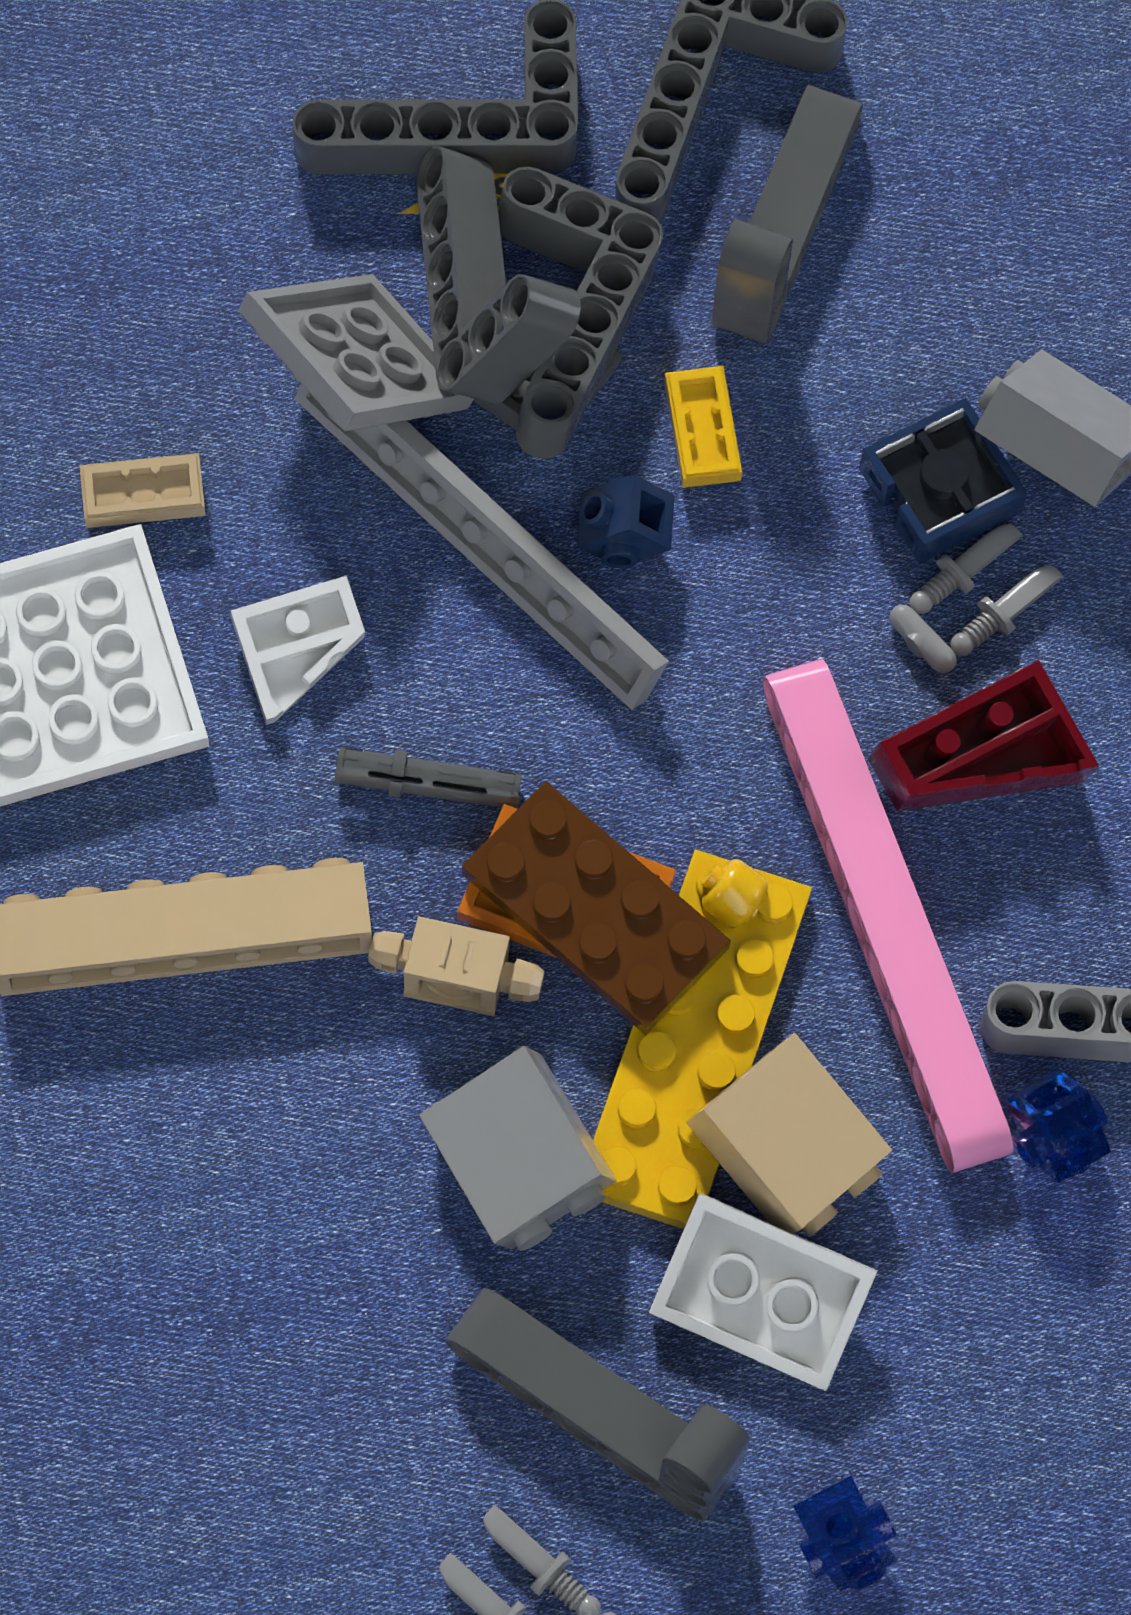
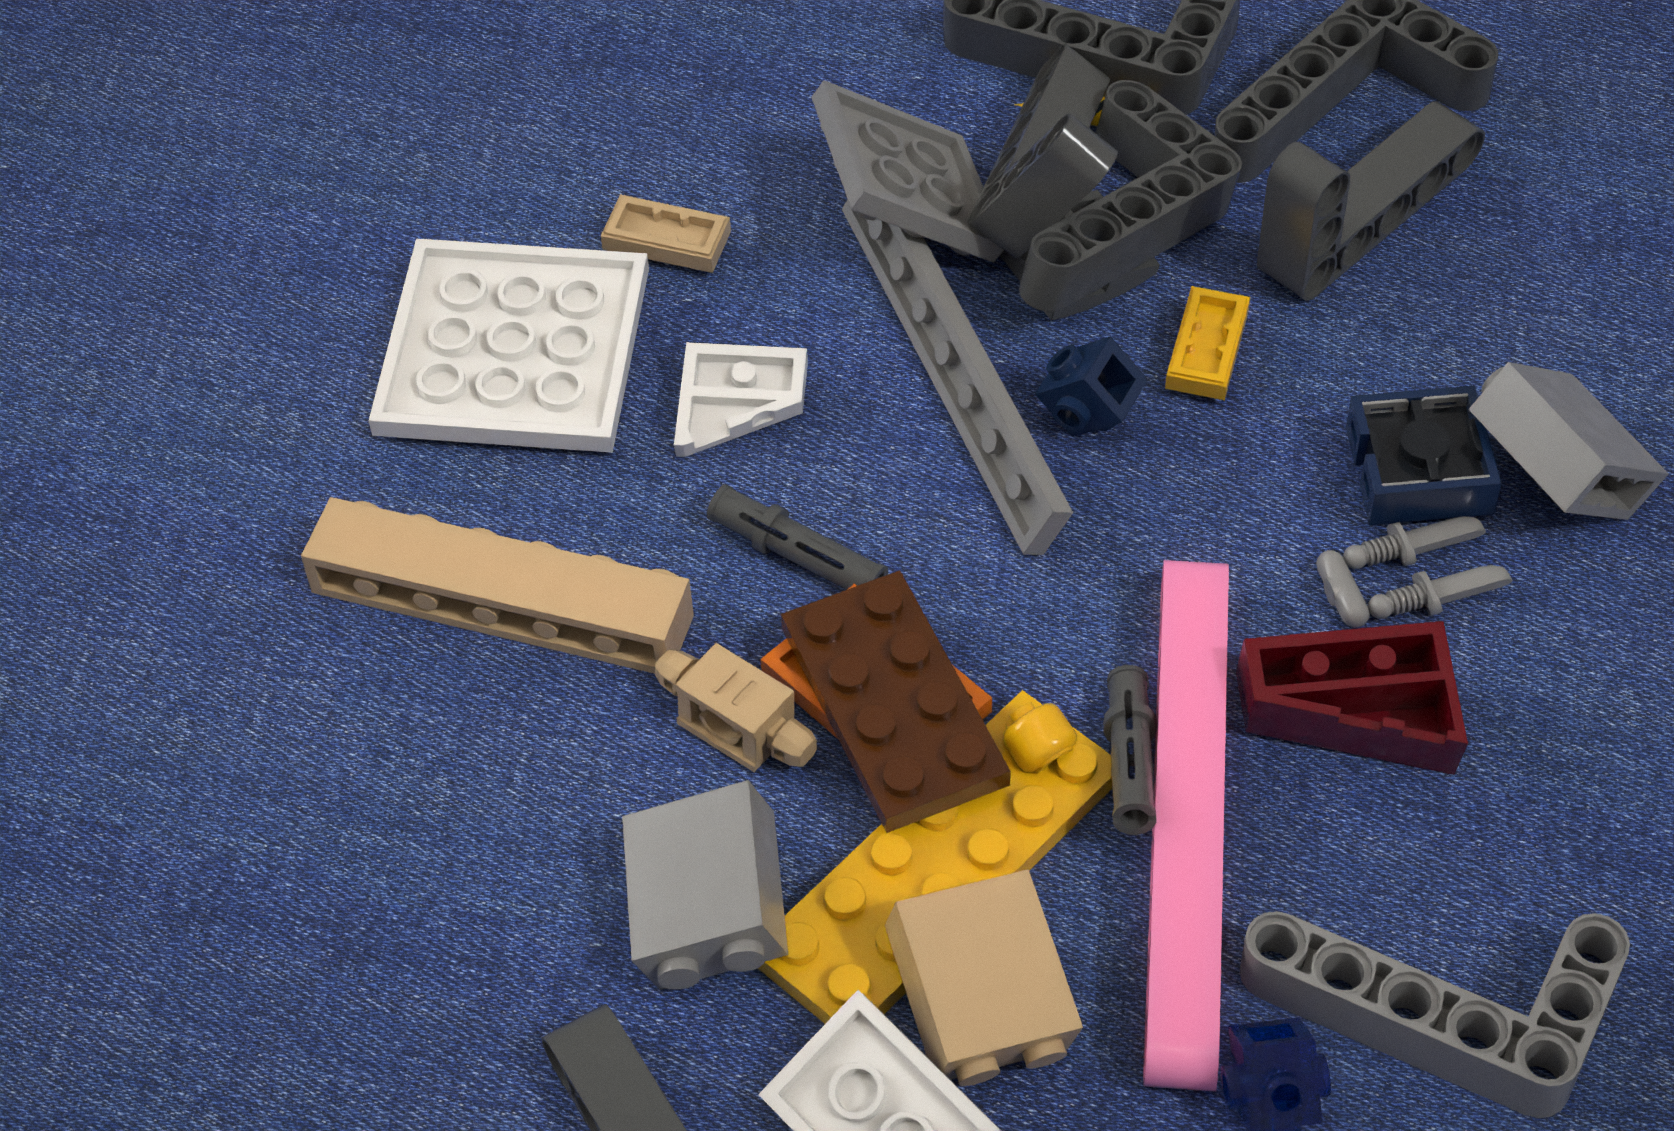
camera: 30 degrees right, 15 degrees down
none -> dark grey pin [1103,665,1157,835]

